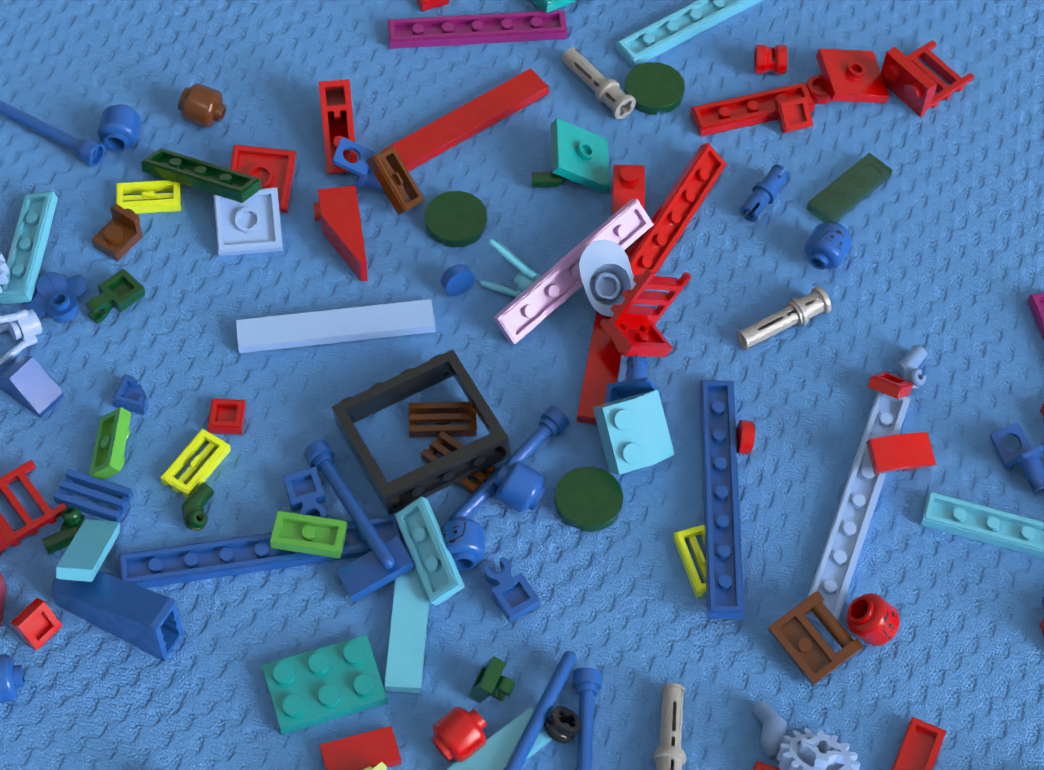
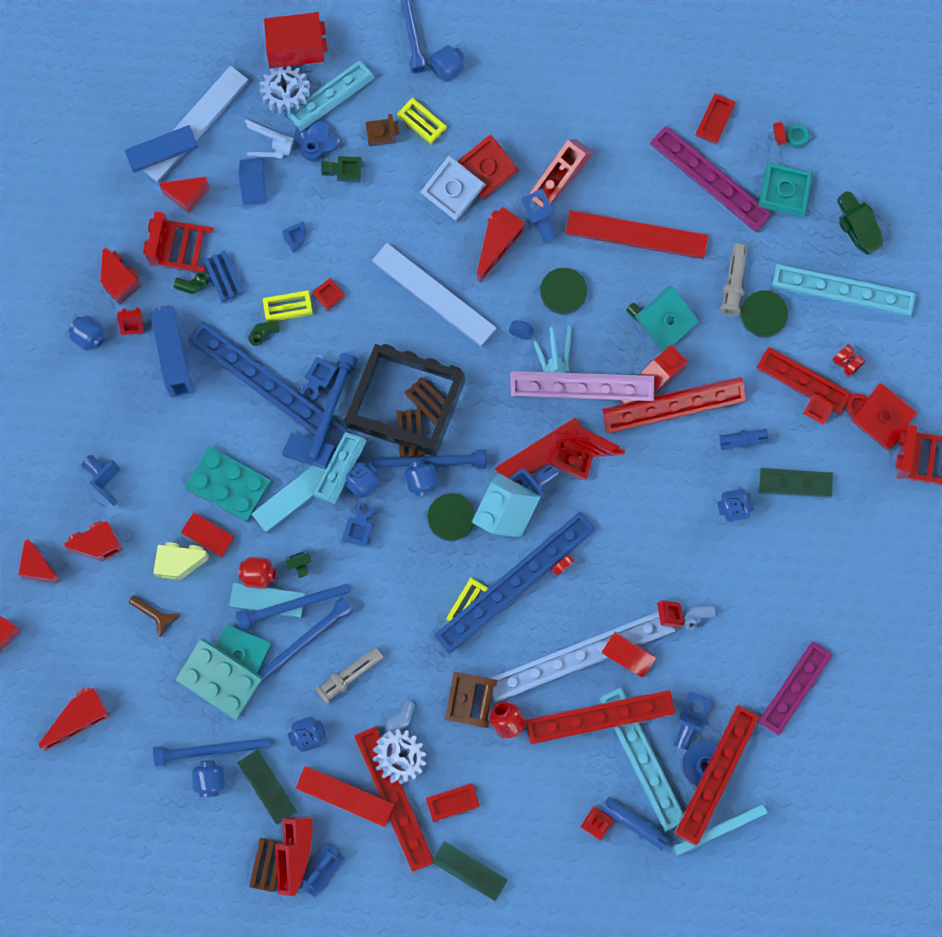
camera: 55 degrees right, 20 degrees up
medium azure tile [56,519,120,582] -> none
bright green plate [89,407,131,480] -> none
dark green tile [141,148,262,203] -> none
reddish brown head [178,83,227,128] -> none
bright green plate [270,511,348,559] -> none
reddish brown tile [366,146,425,216] -> none
black bush [544,706,581,744] -> none
light blue piece [578,239,636,317] -> none
light grey pin [736,286,832,350] -> none
none -> red tile [526,690,676,744]

